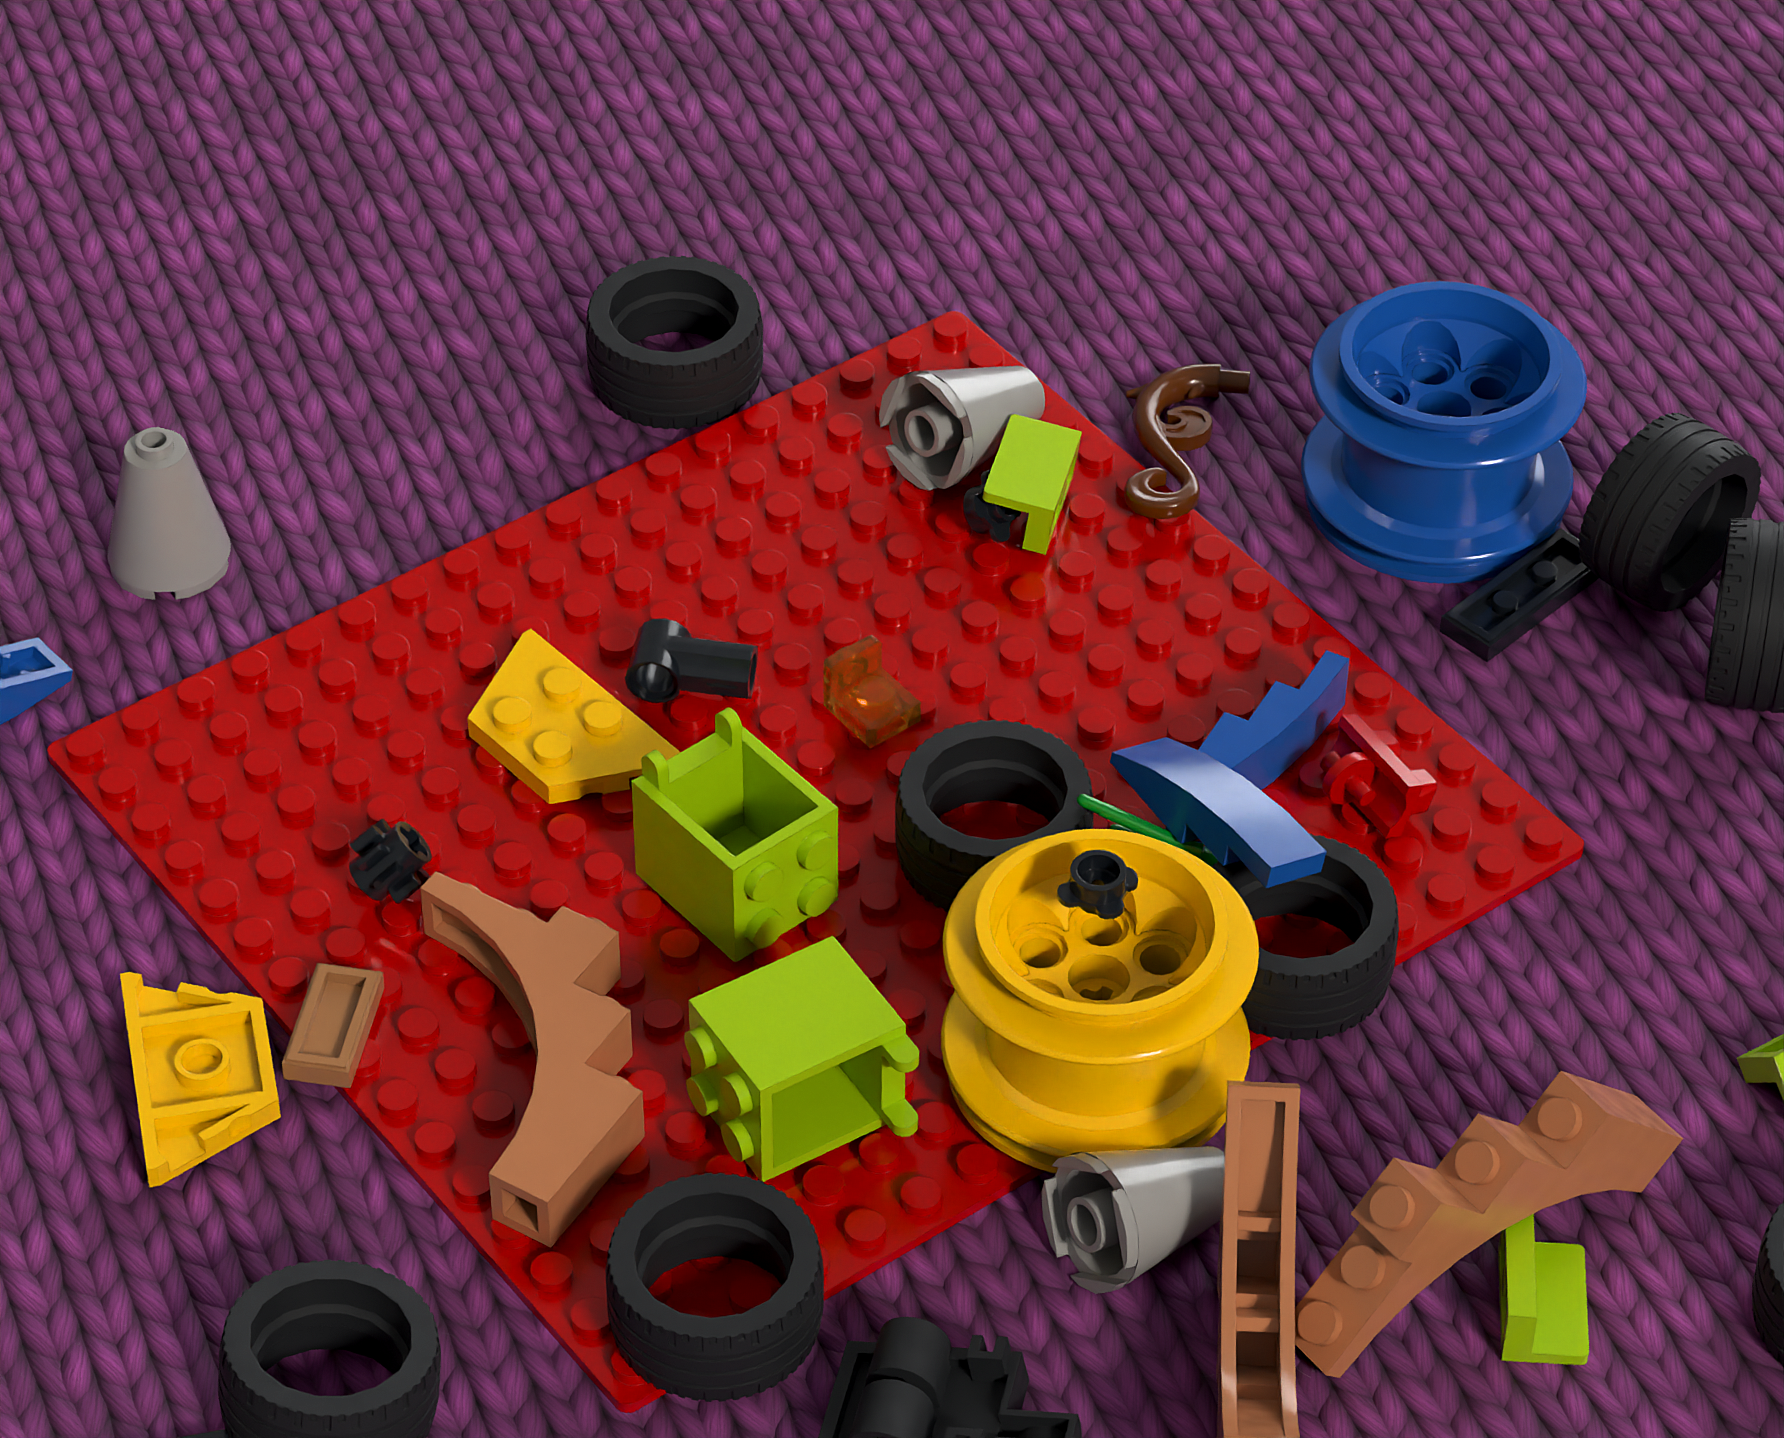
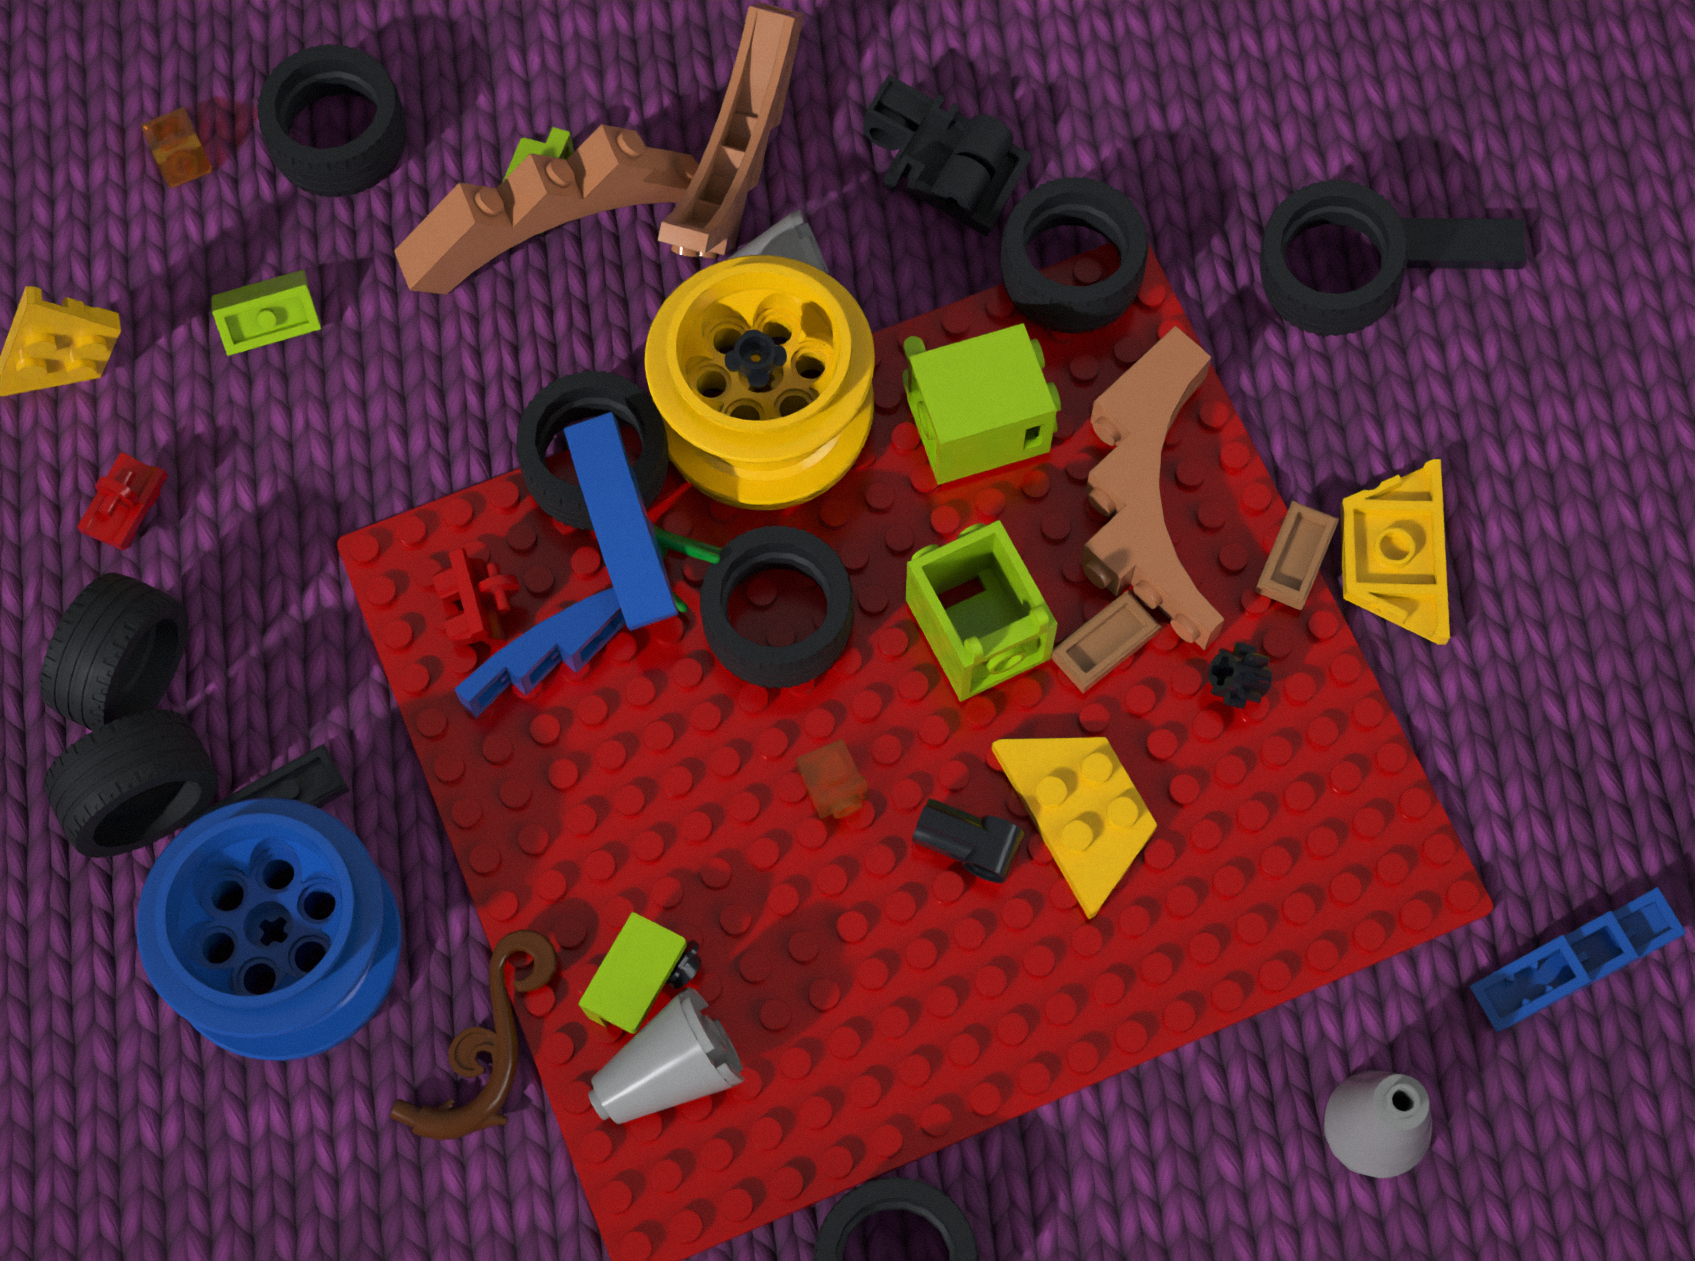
camera: 165 degrees left, 25 degrees up
none -> medium nougat tile [1051,590,1161,693]

